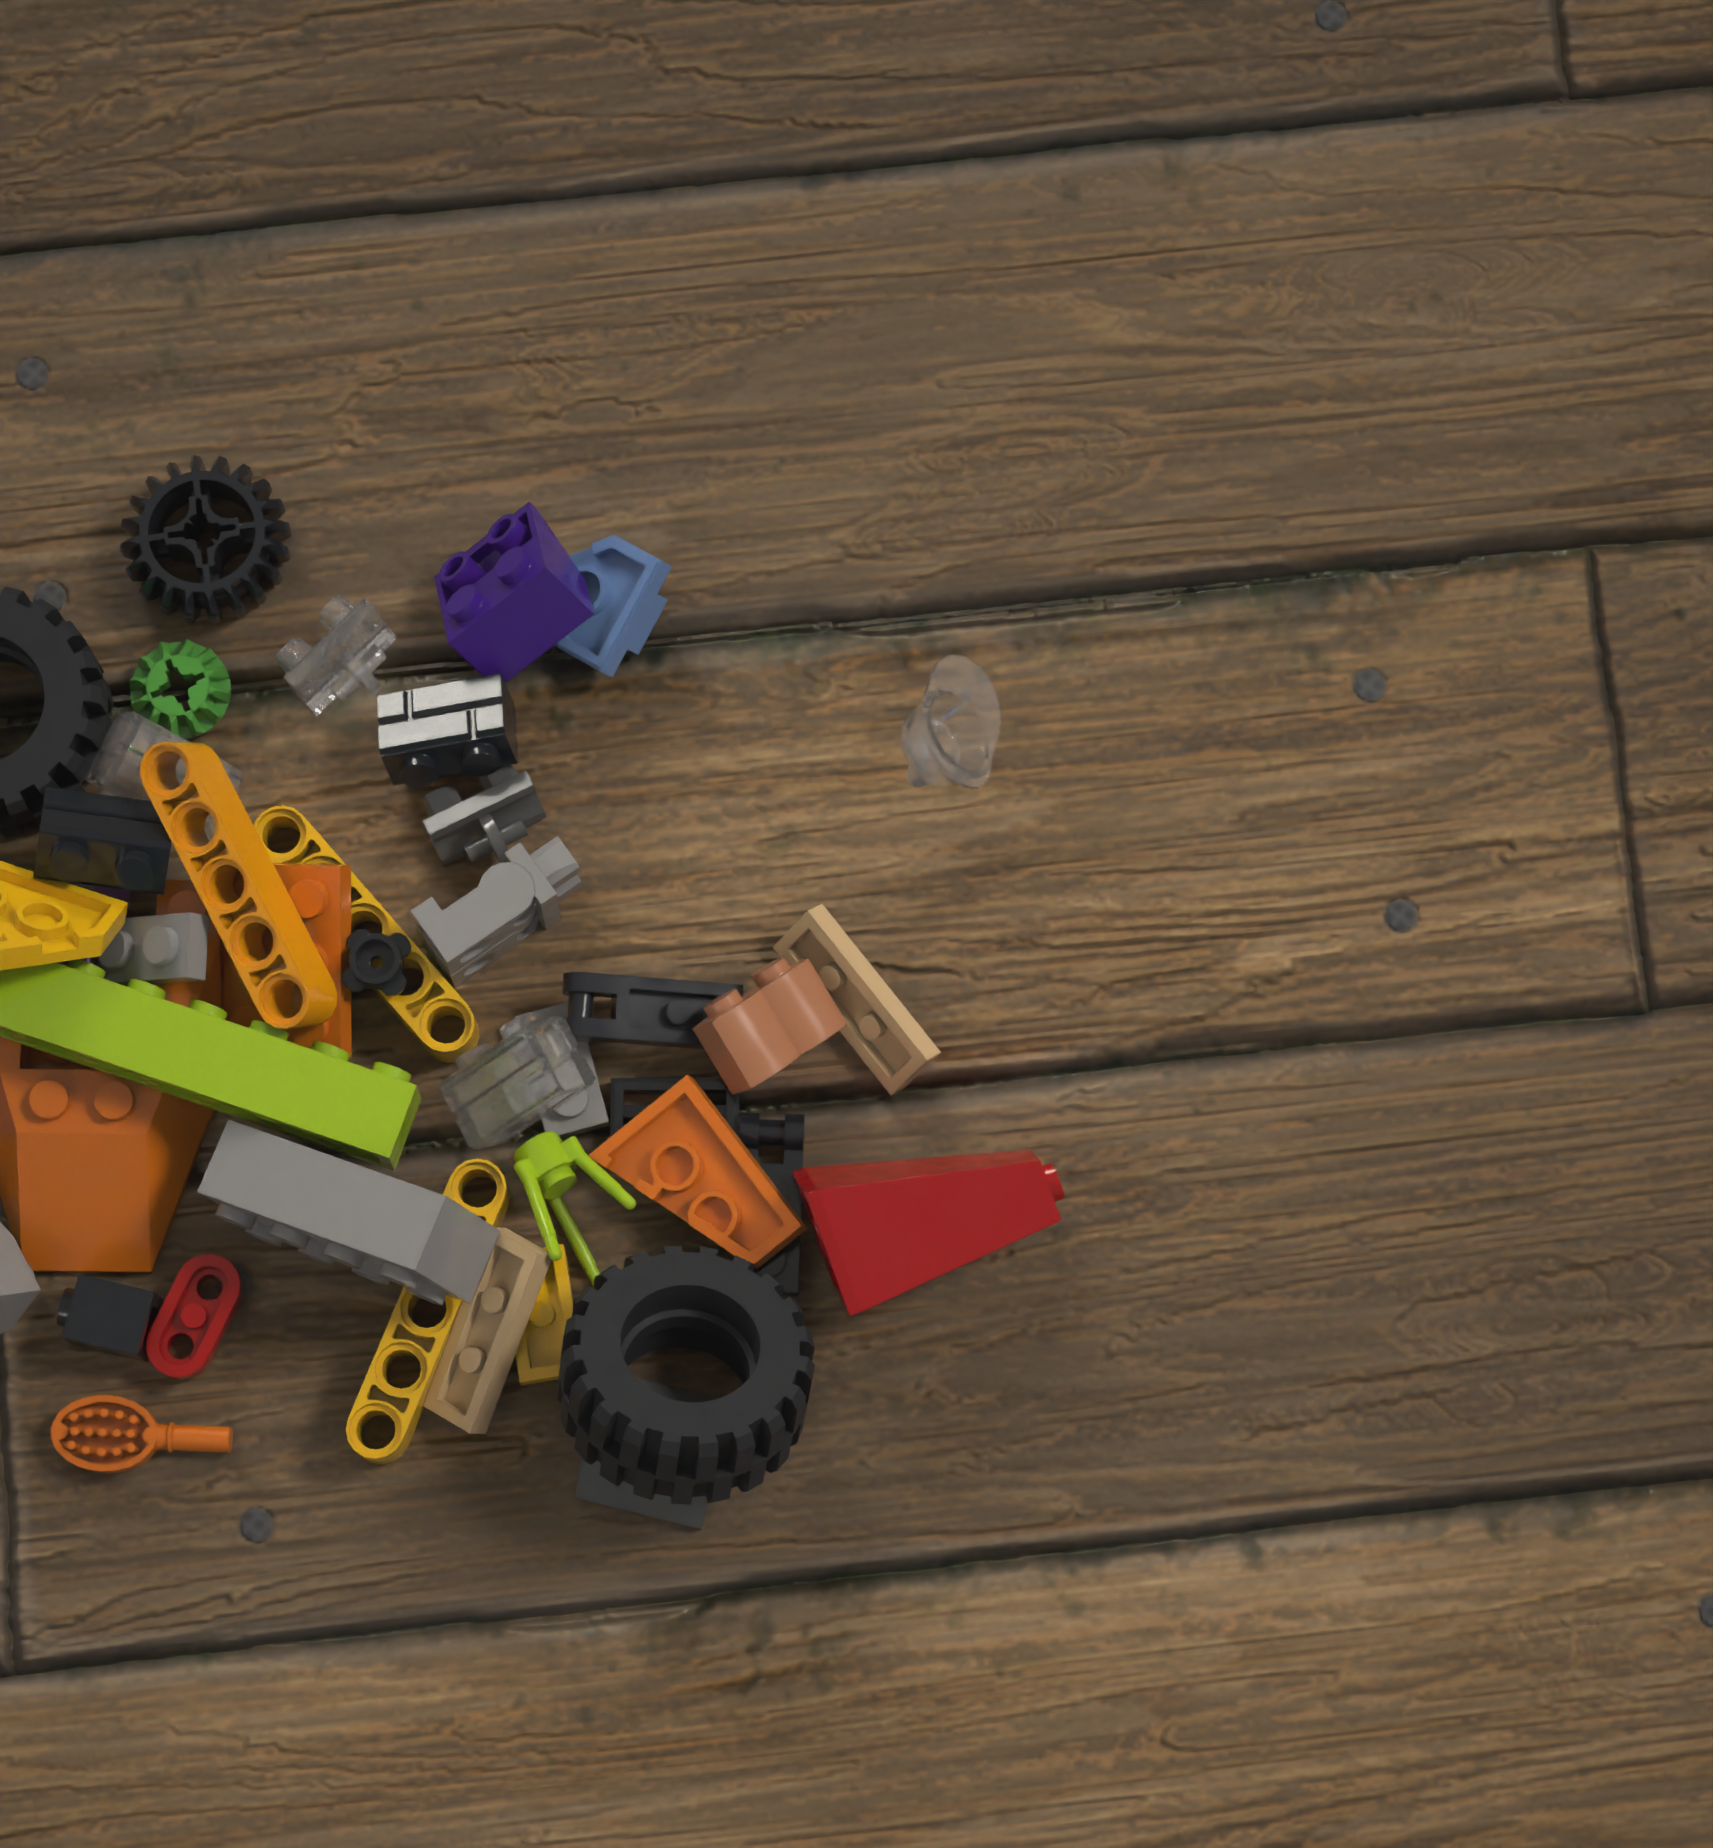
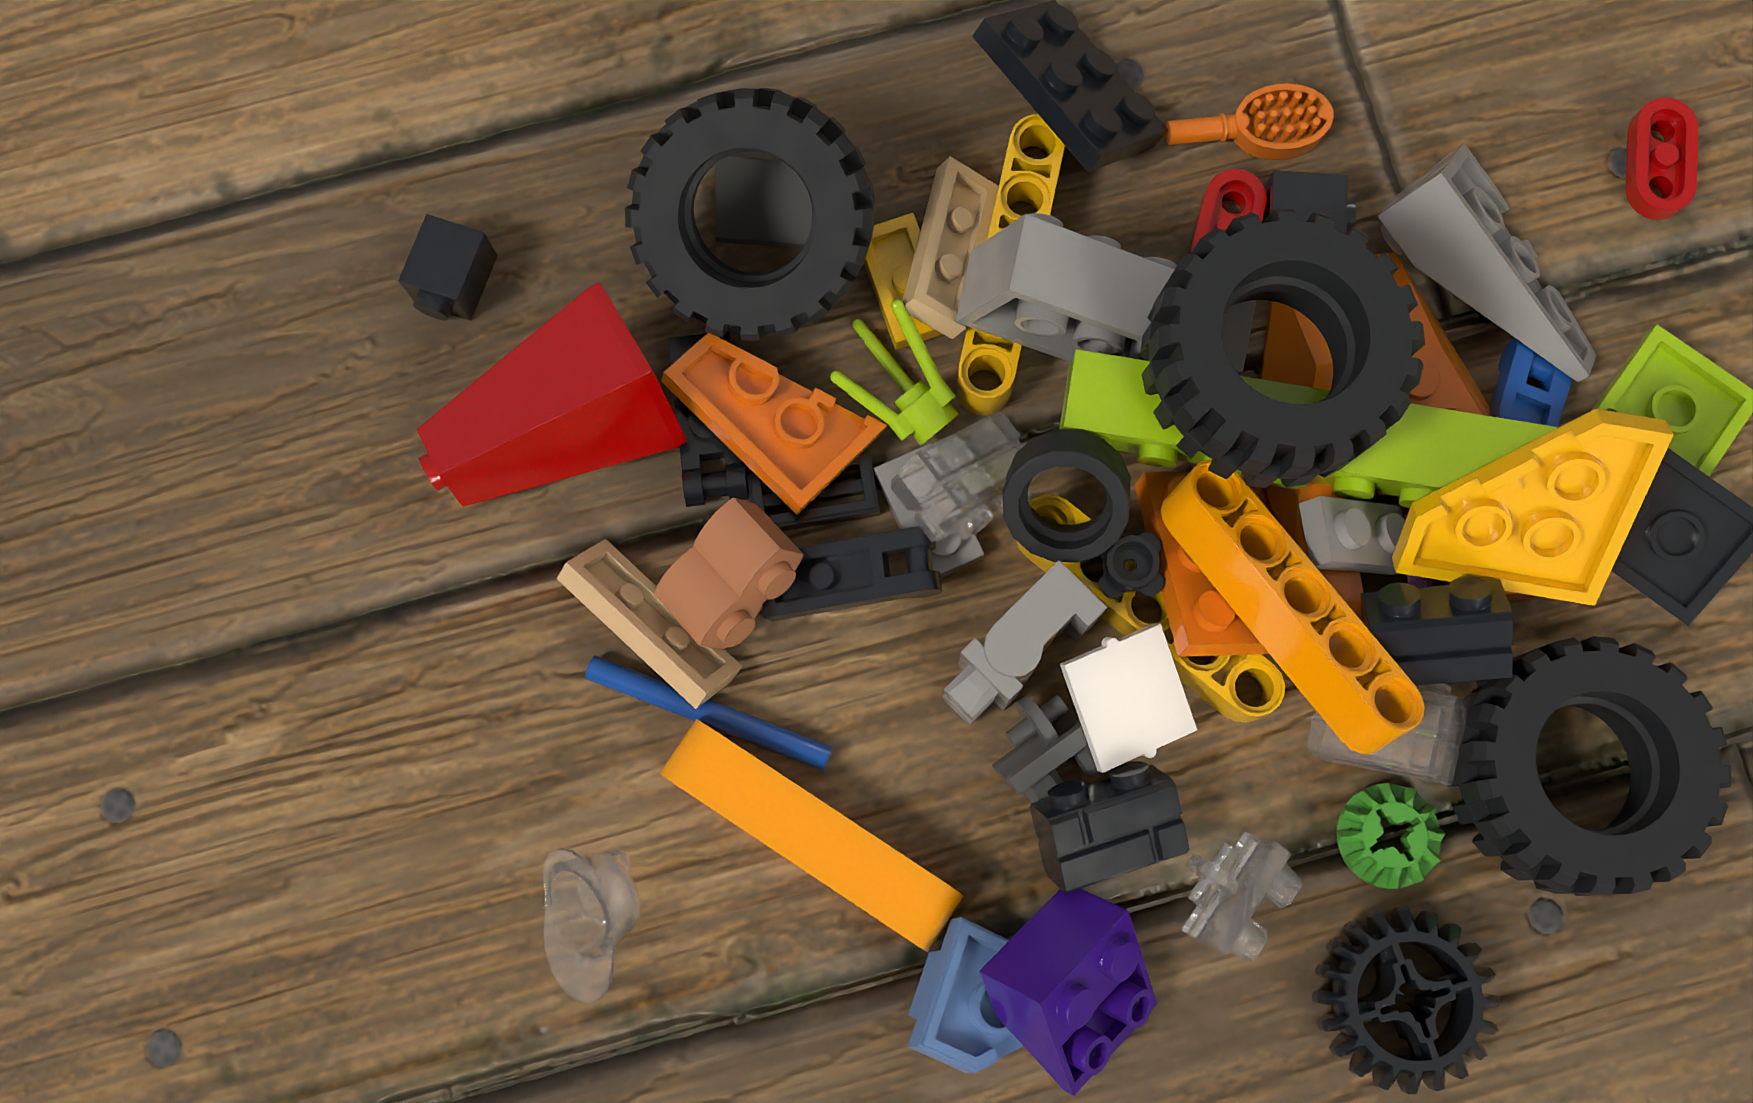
camera: 170 degrees right, 0 degrees up
none -> black brick [398,214,498,321]
none -> blue bar [585,655,833,771]
none -> light orange beam [659,719,964,953]
none -> black plate [972,0,1168,173]
none -> black tyre [1002,429,1131,563]
none -> white piece [1060,623,1197,773]
none -> black tyre [1140,209,1425,488]

